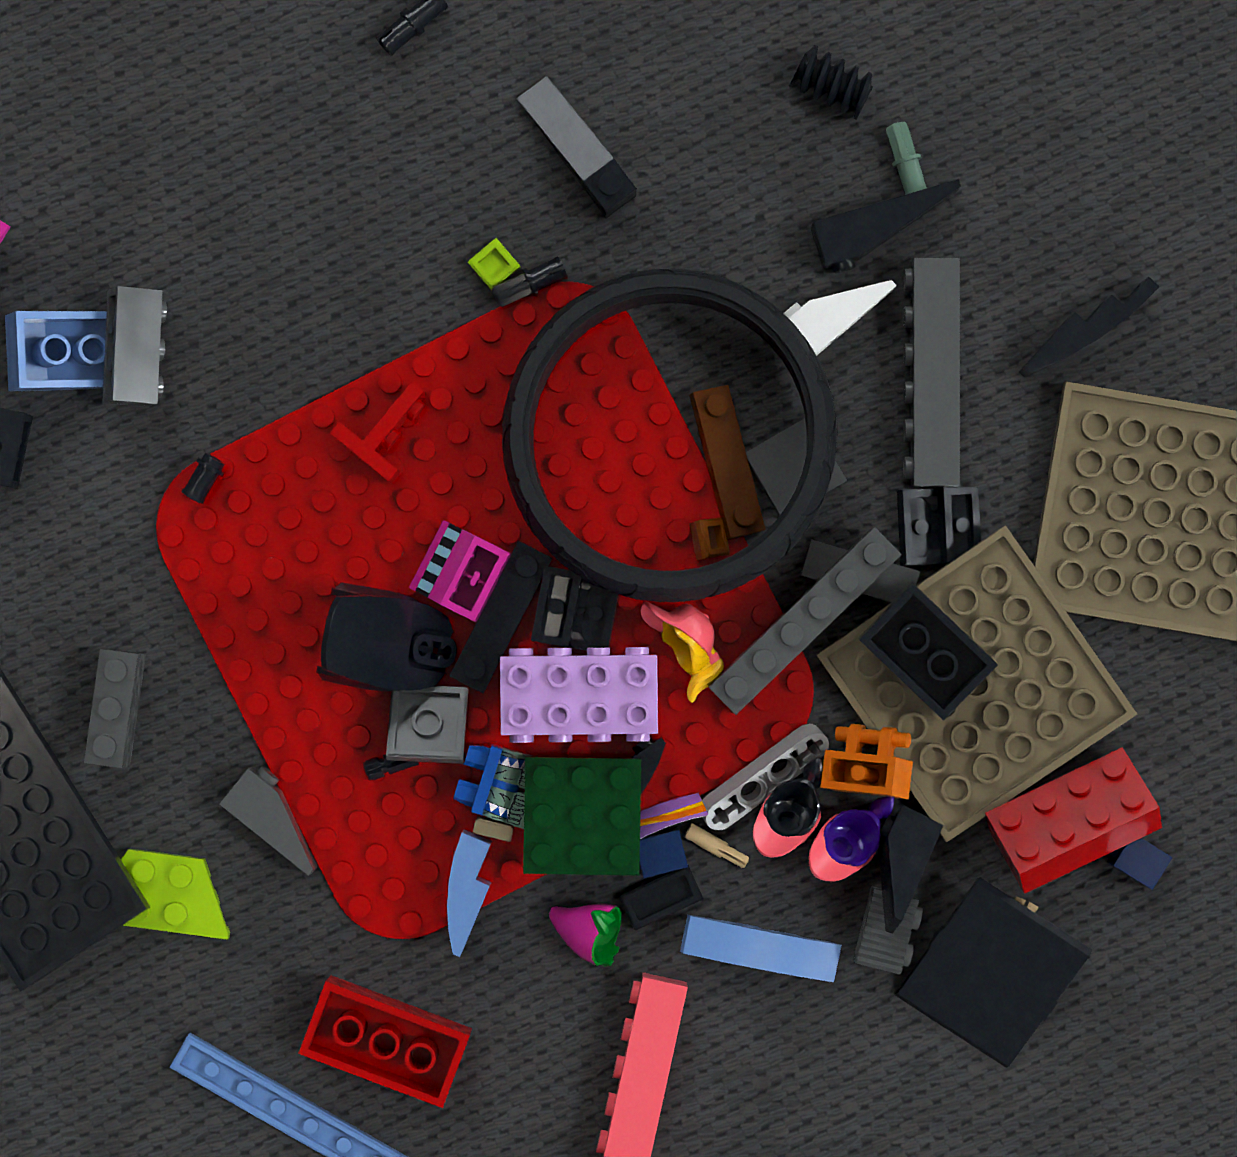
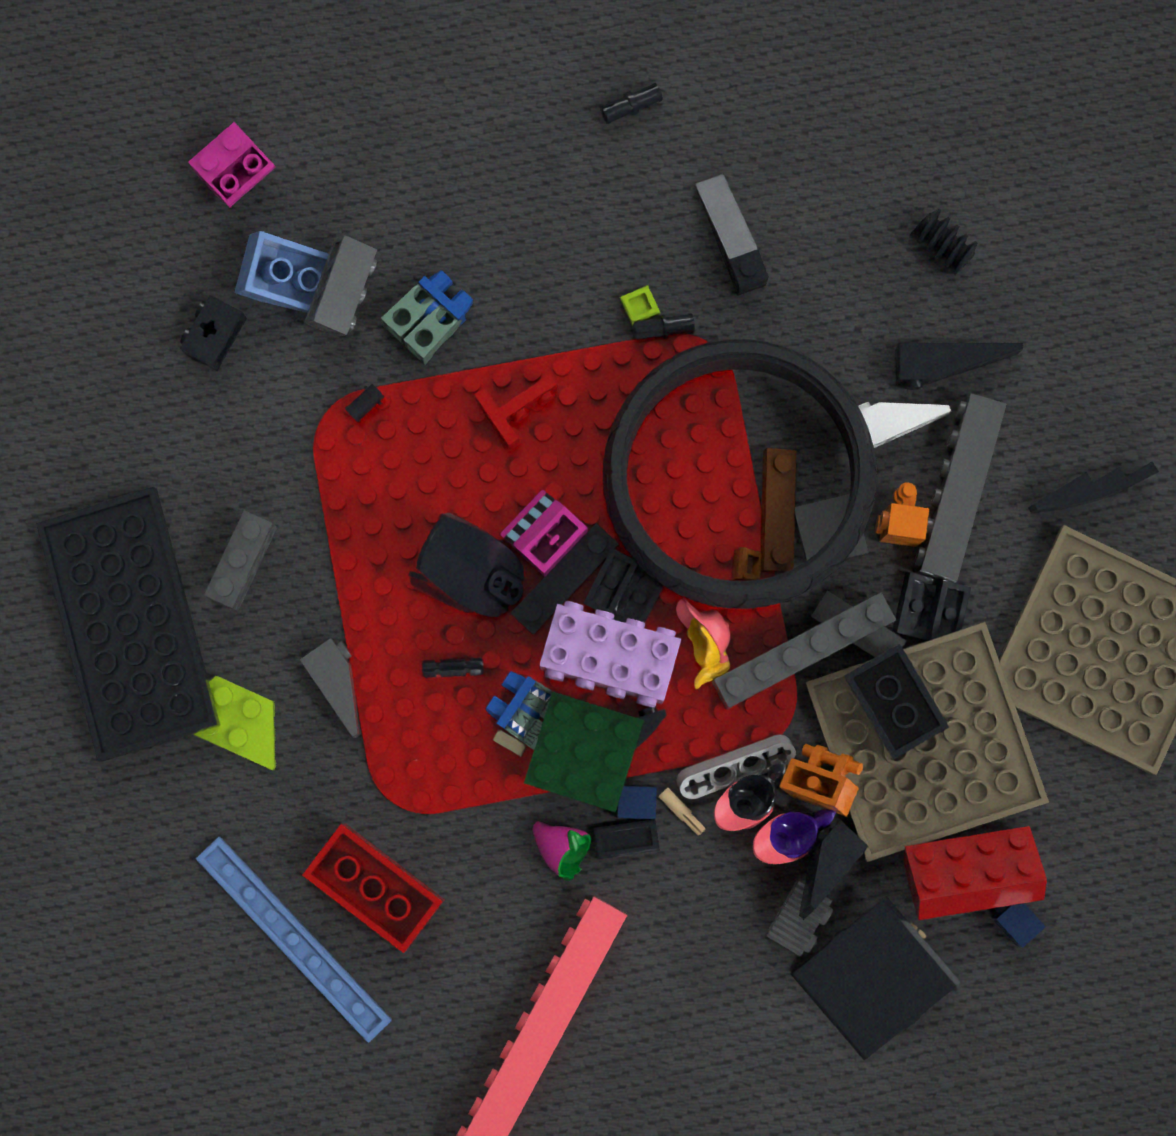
camera: 20 degrees right, 5 degrees down
dark grey tile [386,686,469,764] -> none
medium blue slope [447,830,492,957] -> none
medium lavender sticker [640,793,709,839] -> none
medium blue slope [680,915,842,982] -> none
sand green axle [886,122,928,195] -> none
none -> sand green hips [381,270,473,365]
none -> orange brick [875,482,929,547]

